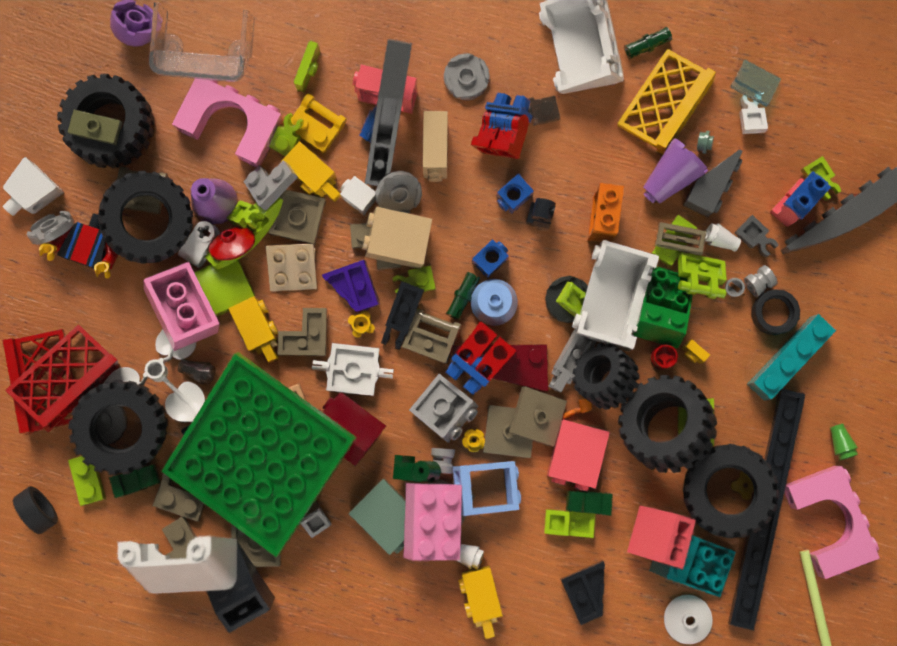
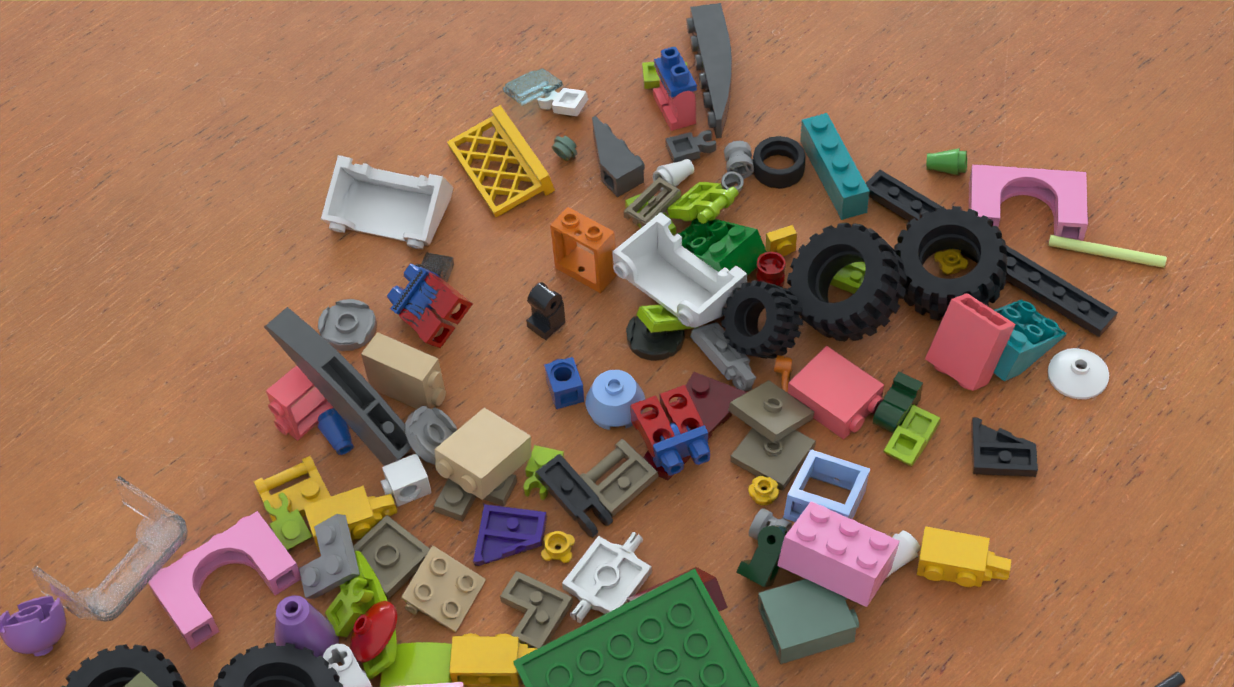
camera: 60 degrees left, 30 degrees down
lime plate [294,41,320,93] -> none
light grey plate [409,374,478,443] -> none
dark green pin [446,272,480,321] -> none
blue brick [496,174,534,214] -> none
dark green pin [624,27,672,59] -> none
medium lavender cone [643,138,708,203] -> none

